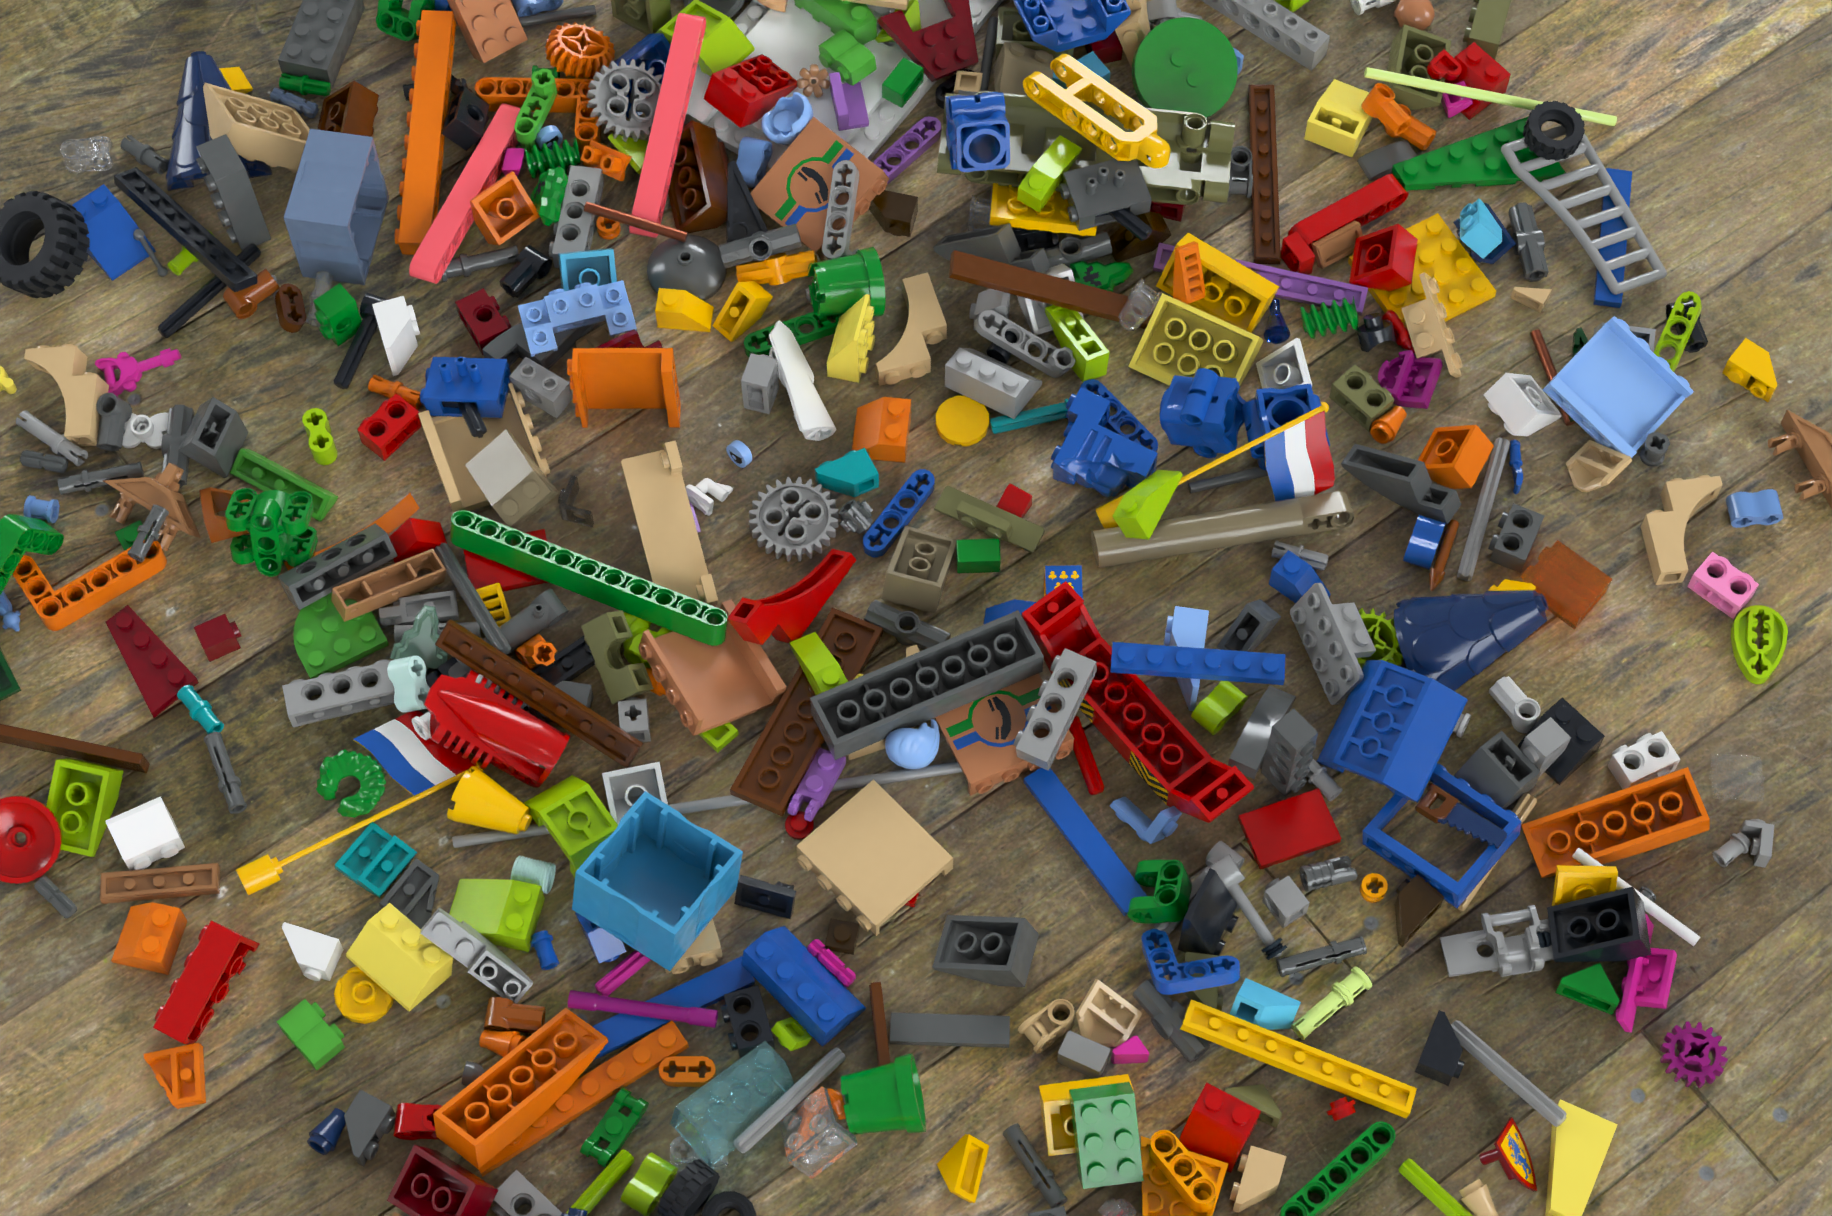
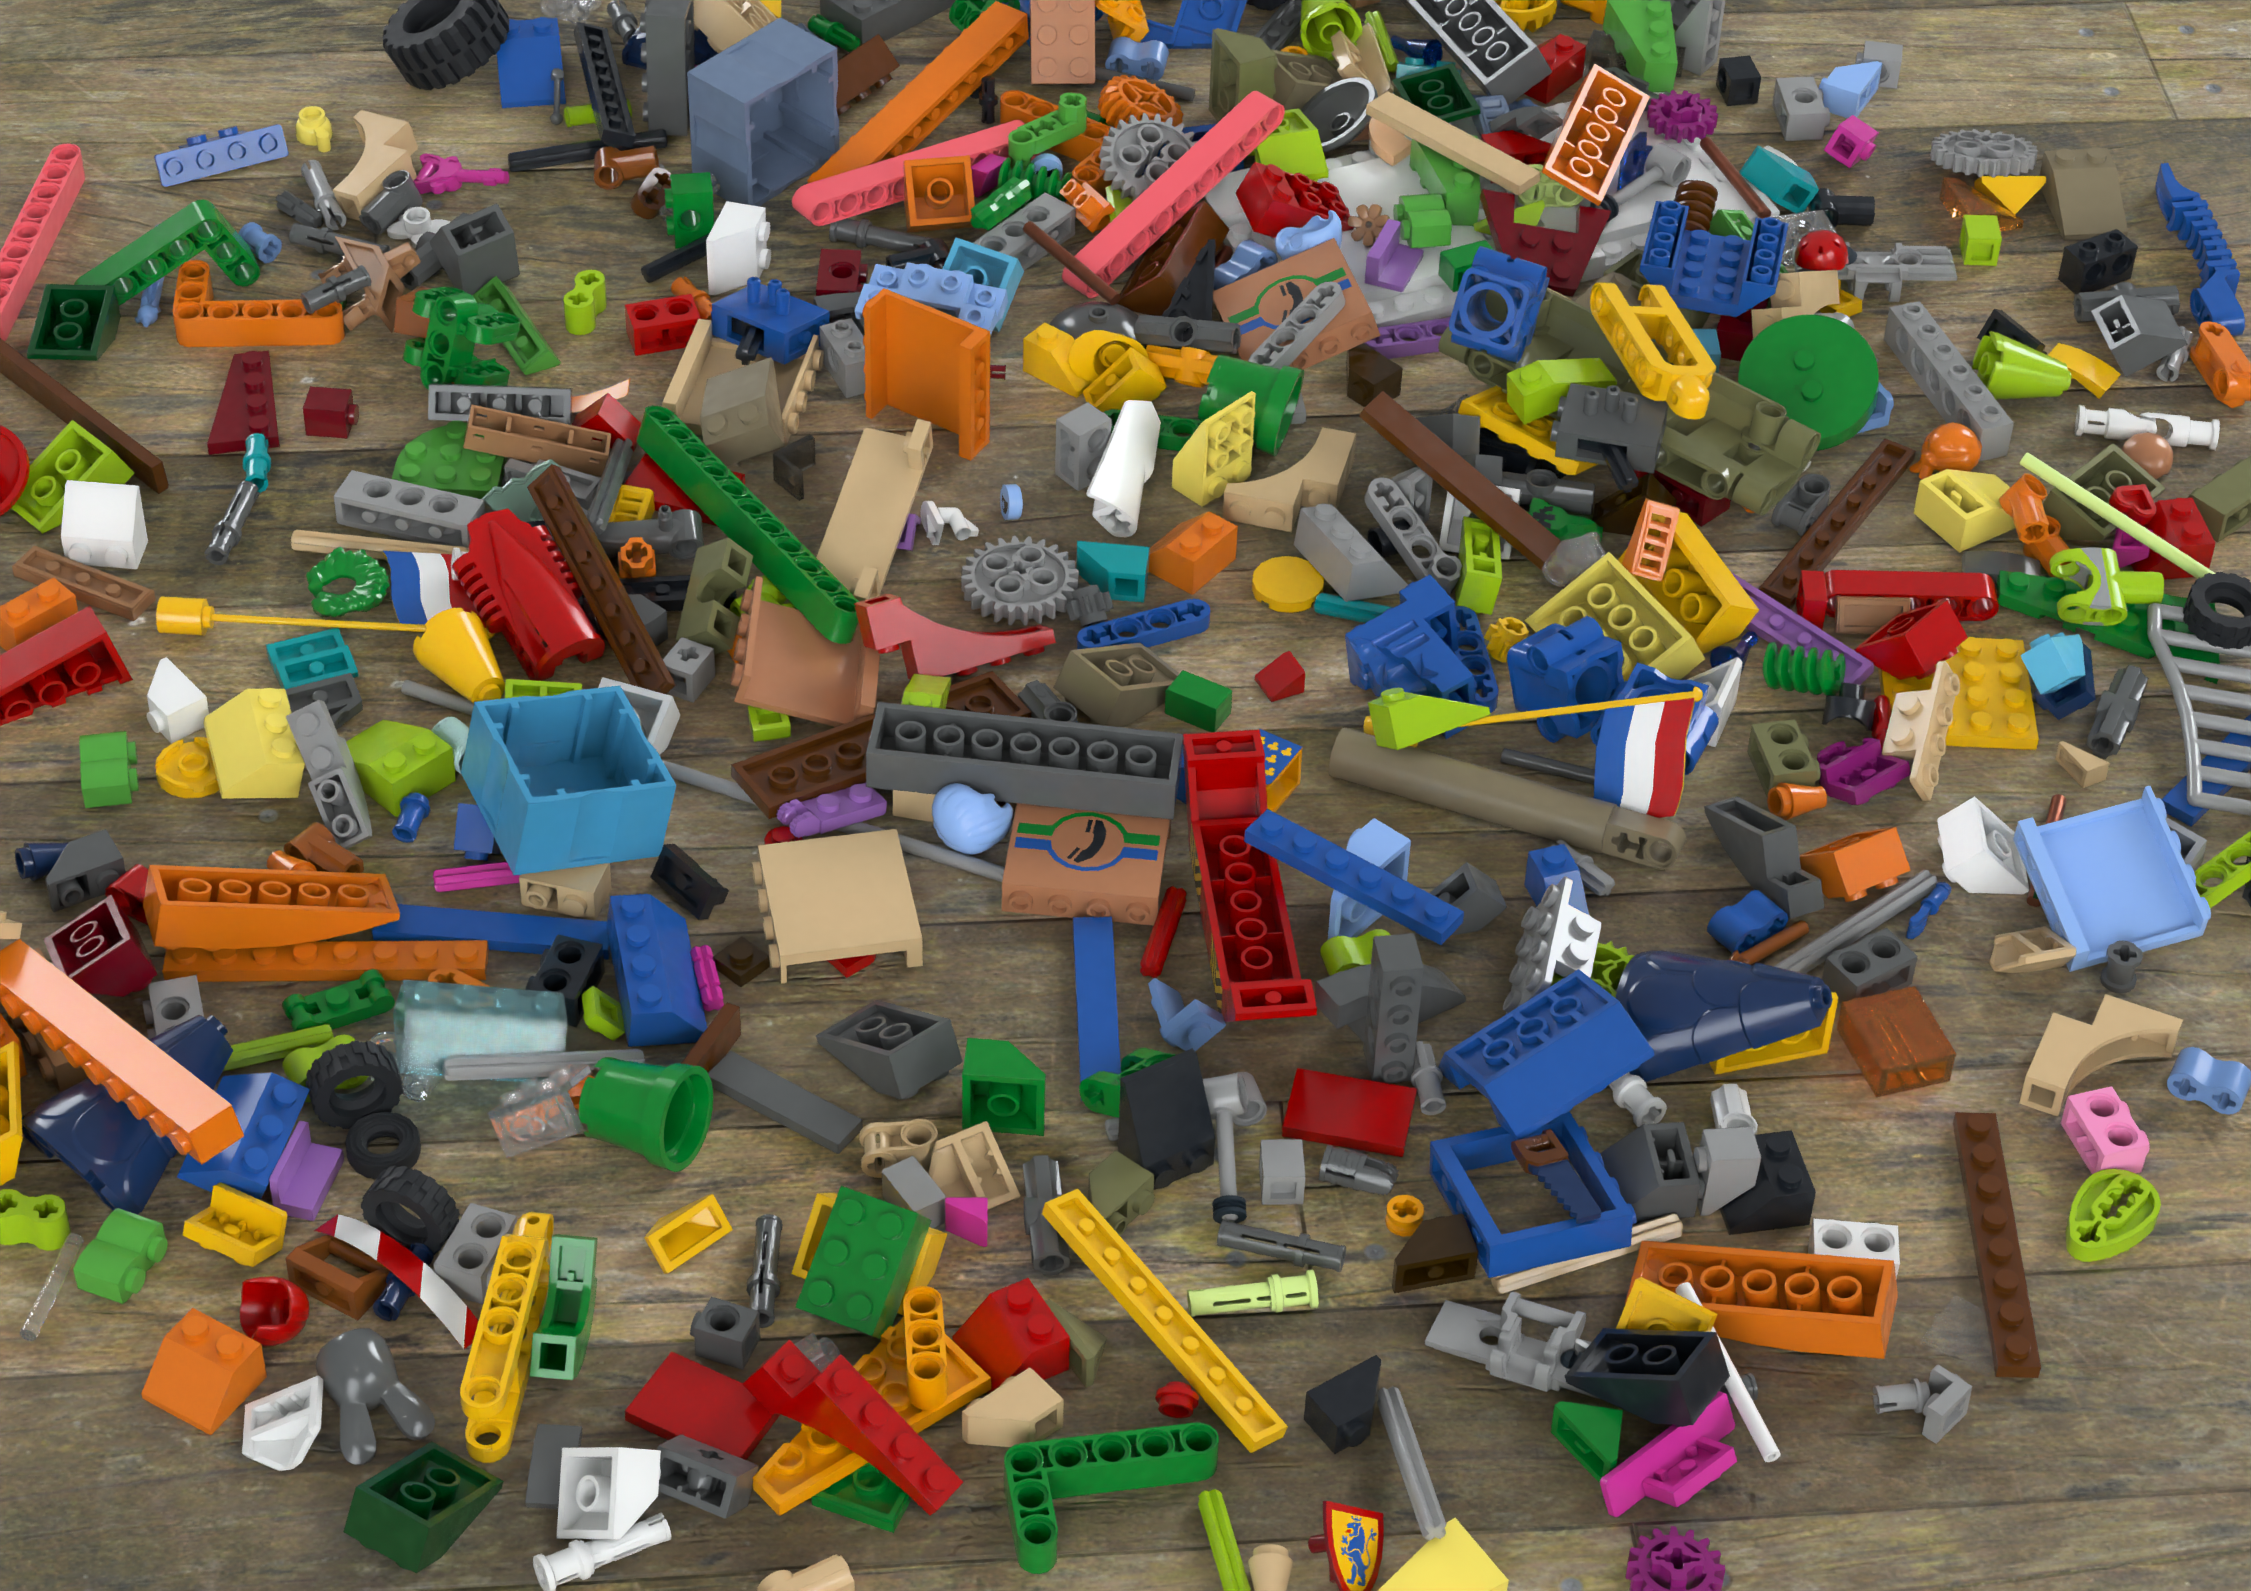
camera: 30 degrees right, 20 degrees down
light aqua axle [387,656,430,712] -> none
black brick [441,87,489,151] -> none
magenta piece [568,990,718,1028] -> none
orange bush [596,216,621,240] -> none
olive bracket [934,486,1045,554] -> none
light grey brick [1014,648,1097,771] -> none
blue beam [1142,929,1240,995] -> none
medium azure slope [1230,978,1301,1030] -> none
none -> tan axle [291,529,469,560]
none -> green slope [962,1038,1046,1136]
none -> yellow piece [1068,330,1149,382]
none -> yellow gear [1484,617,1529,663]
none -> orange hat [1909,422,1982,480]
none -> reddish brown plate [1953,1112,2041,1378]
none -> lime connector [2049,547,2164,626]

